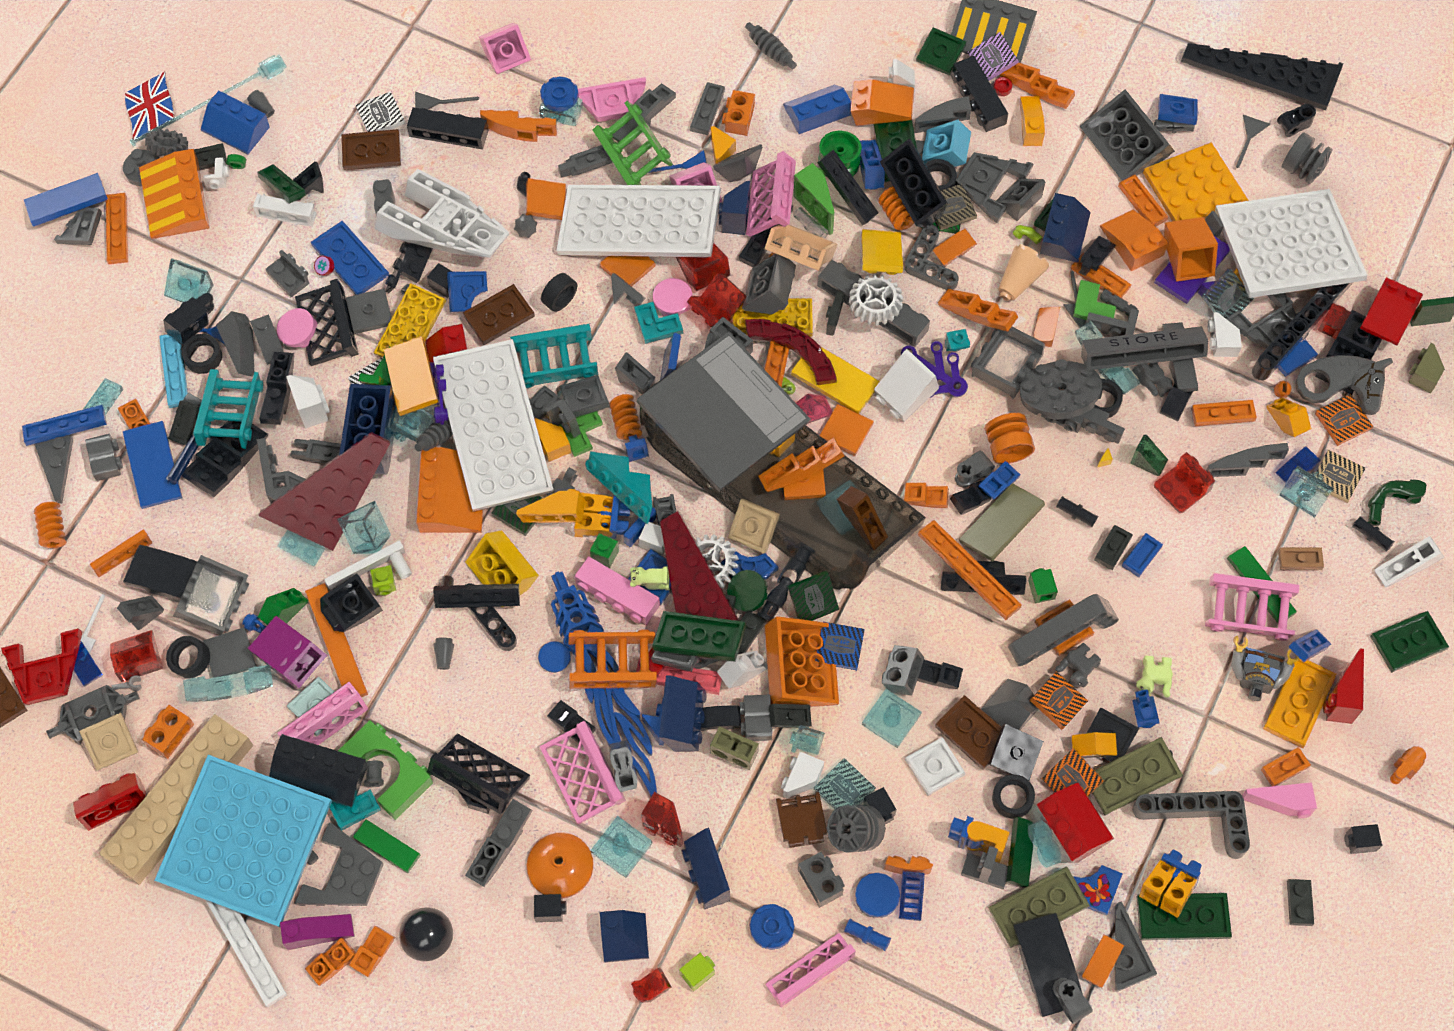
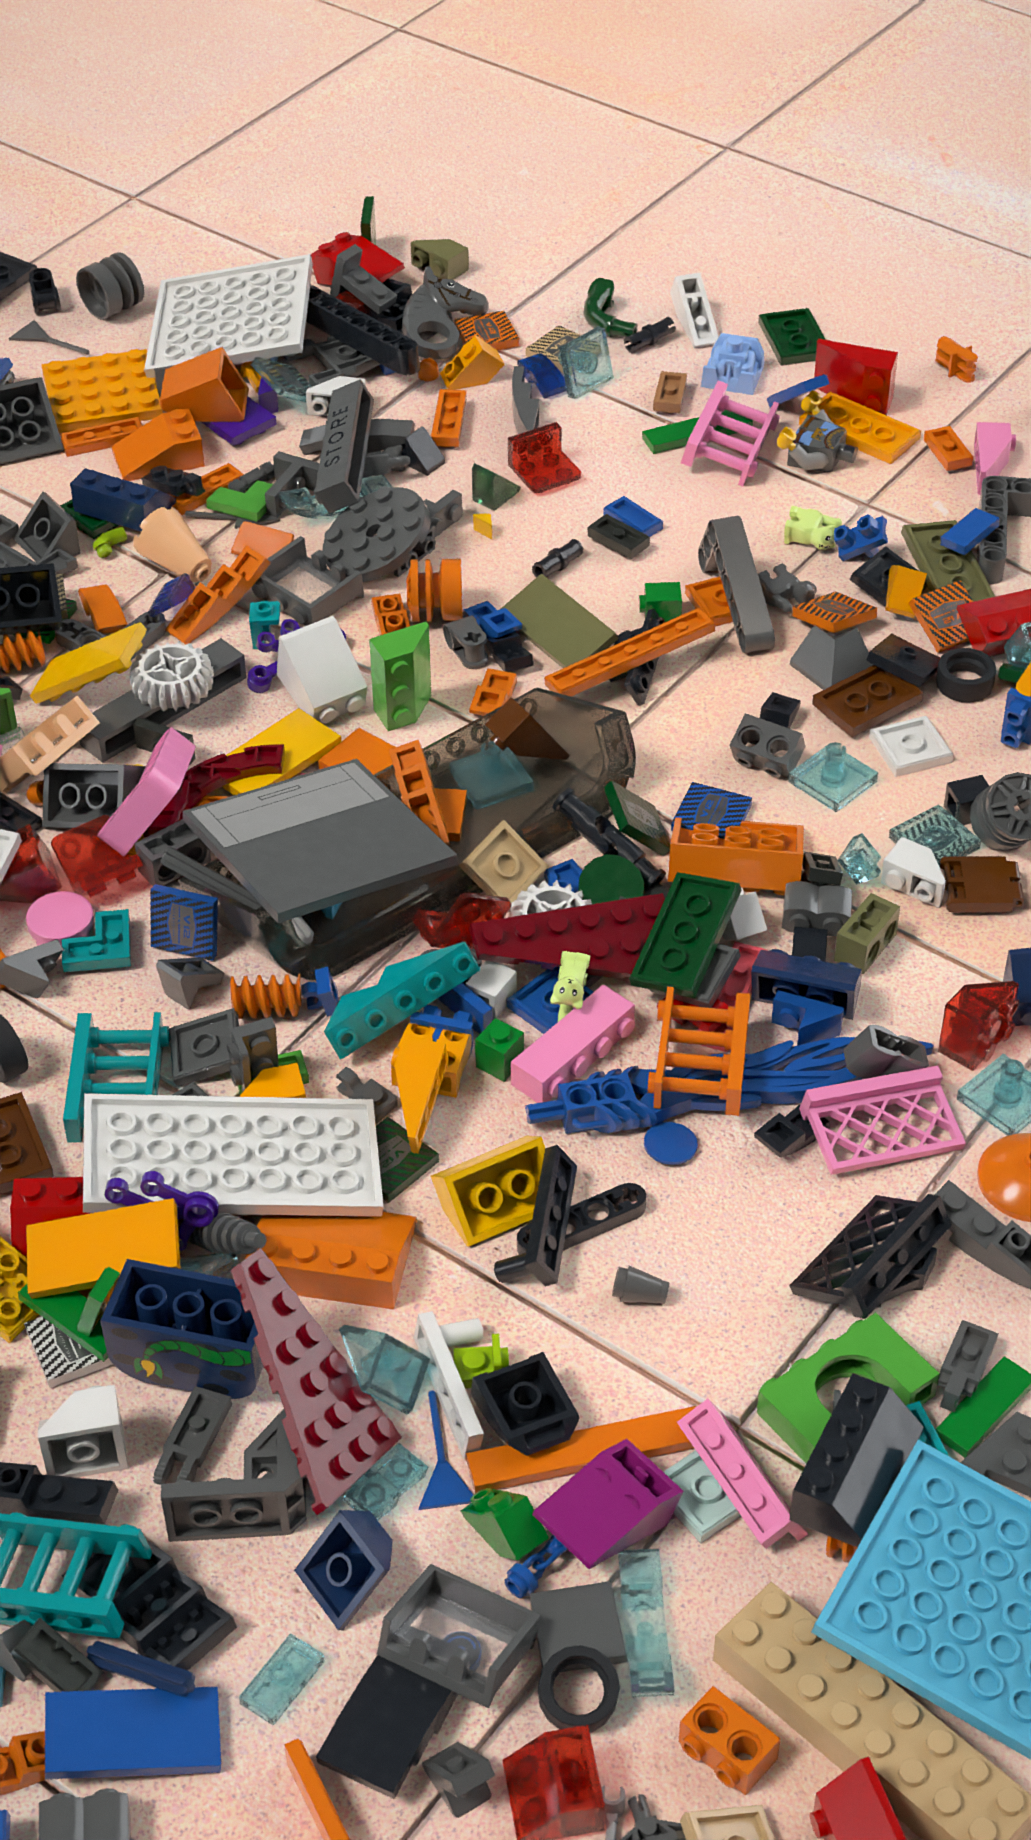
camera: 80 degrees left, 20 degrees down
none -> bright pink beam [97,727,196,856]
none -> clear blue slope [148,573,195,617]
none -> clear light blue plate [239,1633,325,1726]
none -> dark blue slope [294,1510,393,1630]
none -> dark grey bracket [330,244,397,314]
none -> bright green slope [369,622,432,731]
none -> orange slope [371,593,410,635]
none -> clear red bracket [412,893,512,949]
none -> blue piece [419,1390,474,1510]
none -> light blue brick [701,333,764,395]
none -> dark grey hinge [937,1320,999,1412]
none -> blue tile [941,508,999,555]

